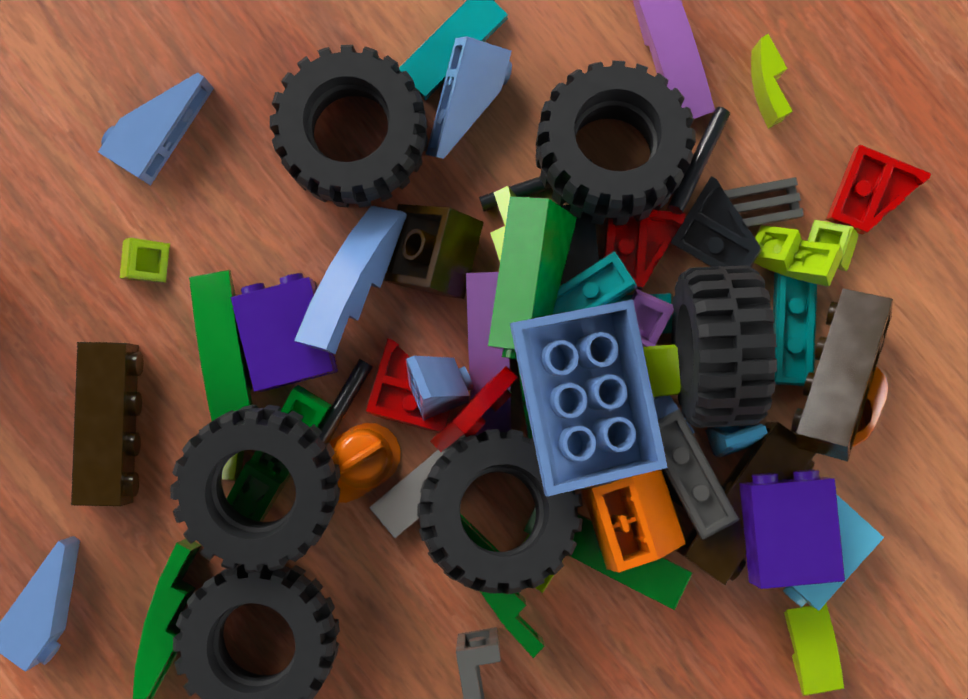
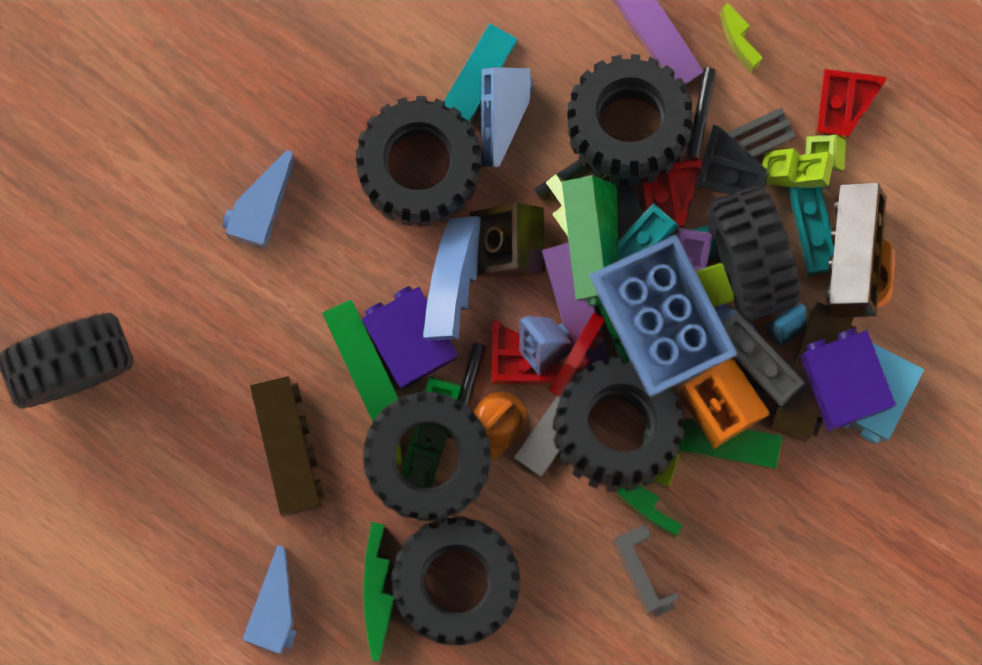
camera: 15 degrees left, 5 degrees down
lime slope [120,238,170,283] -> none
lime slope [784,603,844,696] -> none

